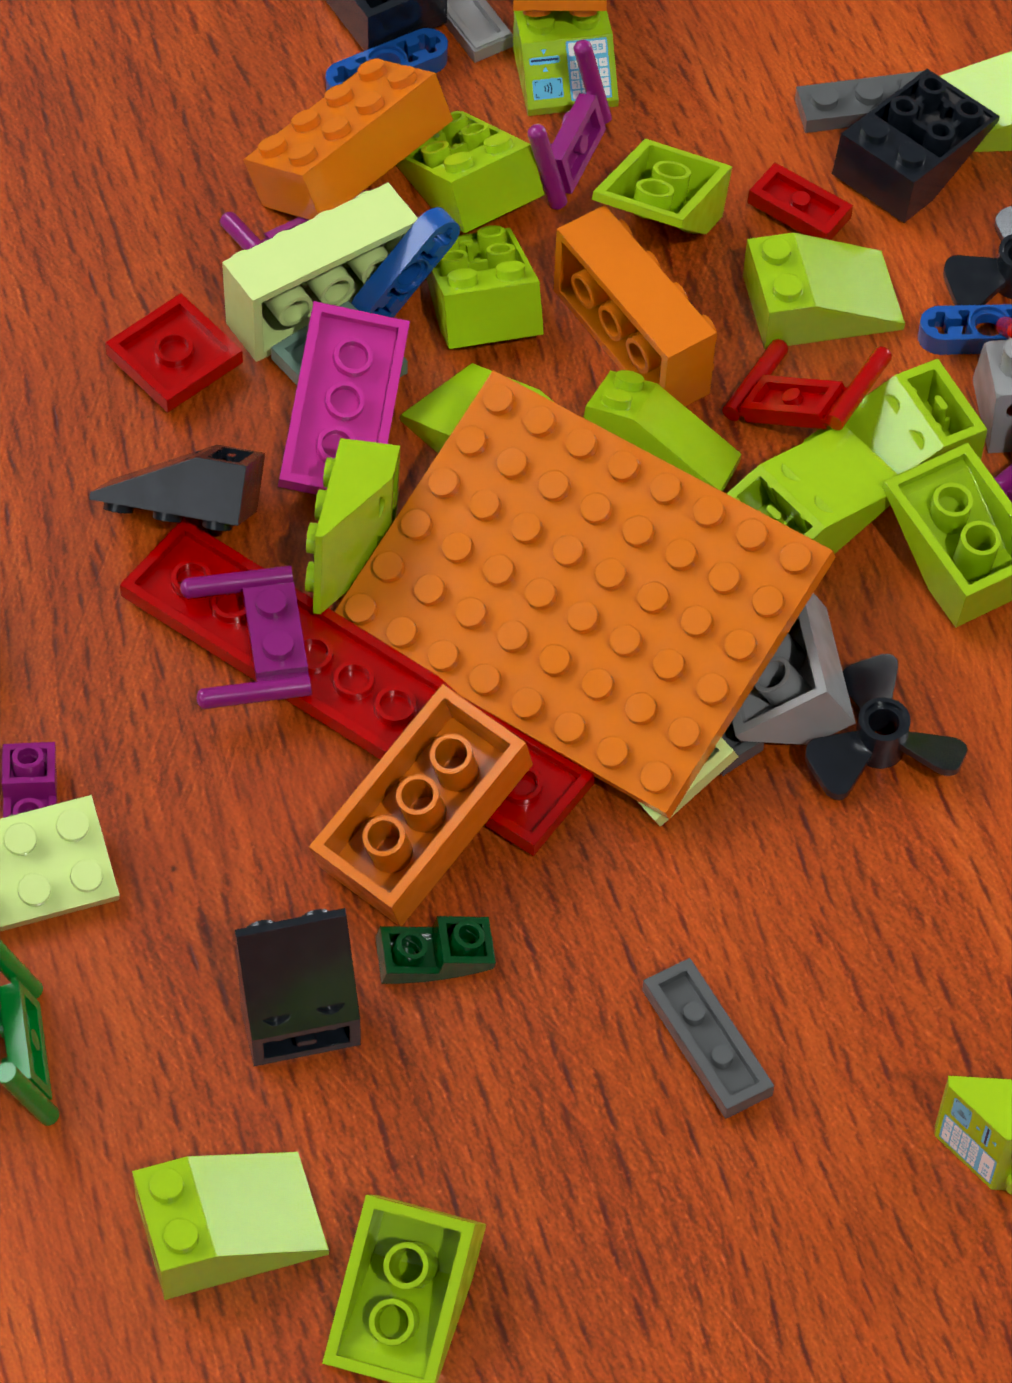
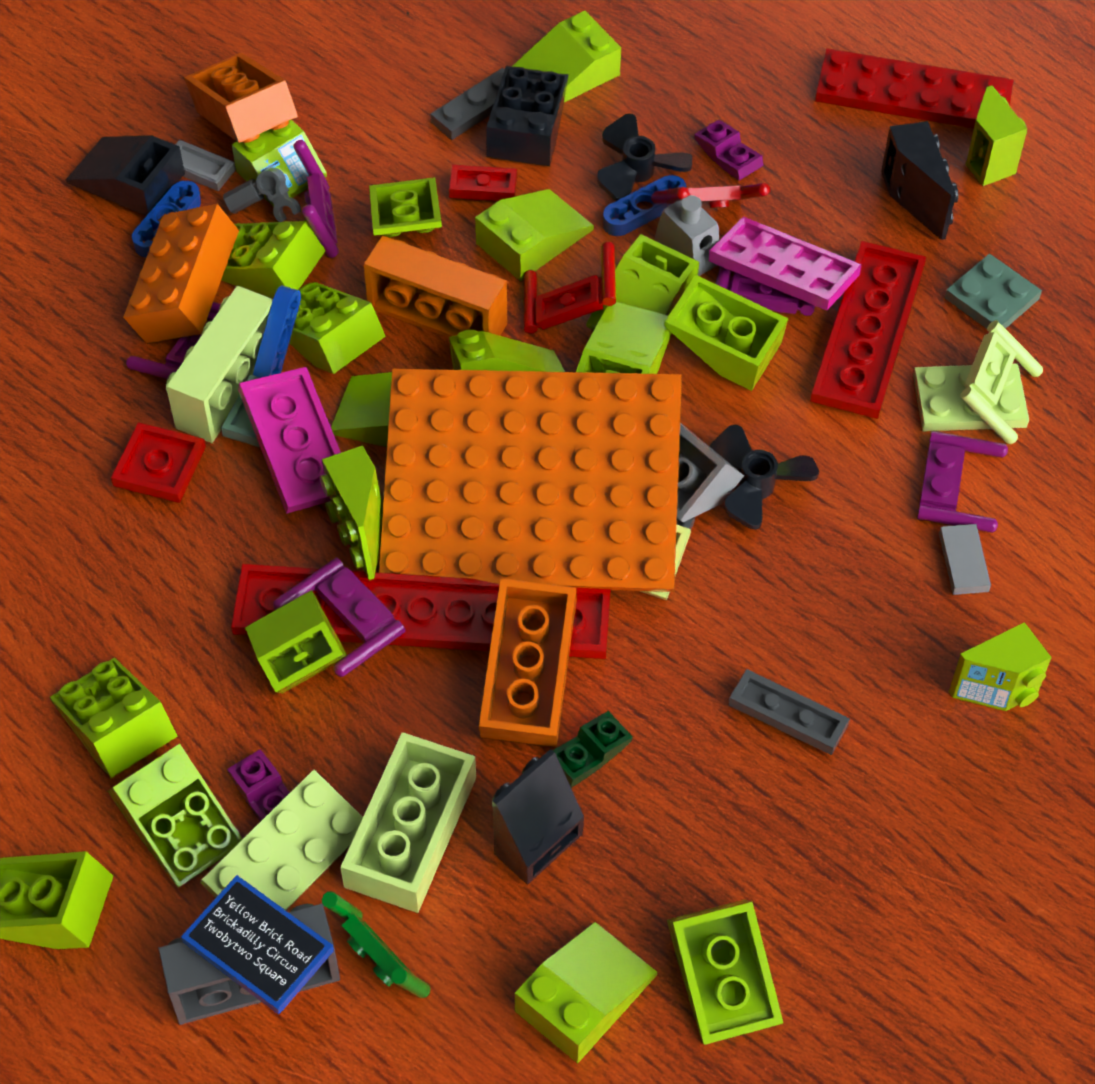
camera: 30 degrees left, 0 degrees up
black slope [89,445,265,531] -> none
none -> dark grey bar [223,167,301,222]
none -> lime slope [245,590,347,694]
none -> yellowish green brick [341,732,476,913]

